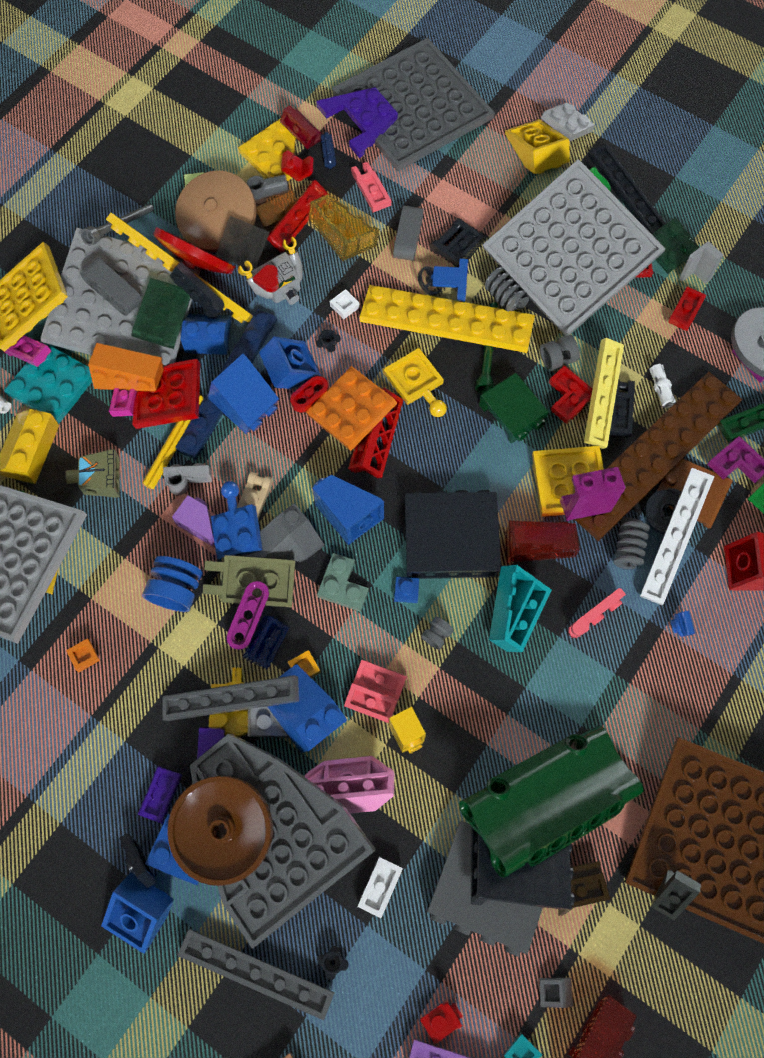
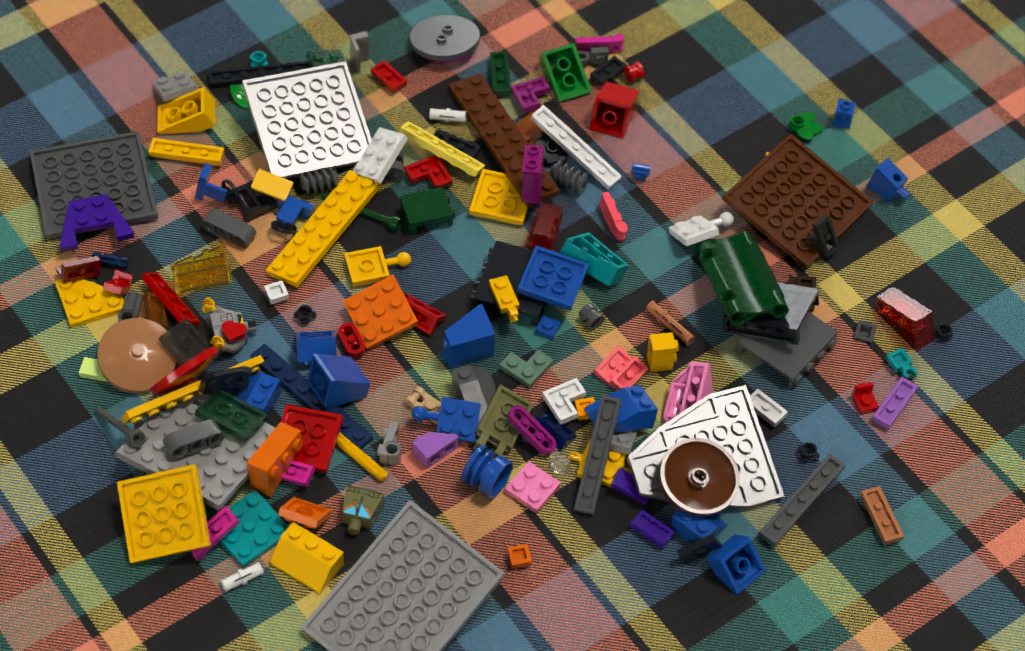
camera: 75 degrees left, 15 degrees down
coral hinge [351,162,391,212] -> none
none -> yellow plate [148,138,224,166]
none -> blue piece [195,163,239,204]
none -> teal plate [250,51,268,67]
none -> yellow panel [251,169,293,201]
none -> orange plate [278,497,331,529]
none -> white plate [353,127,408,184]
none -> yellow plate [489,275,520,323]
none -> bright pink plate [504,461,561,514]
none -> blue plate [517,245,589,311]
none -> white plate [542,378,586,425]
none -> clear plate [548,451,571,476]
none -> nougat pin [646,301,695,346]
none -> white plate [669,212,734,246]

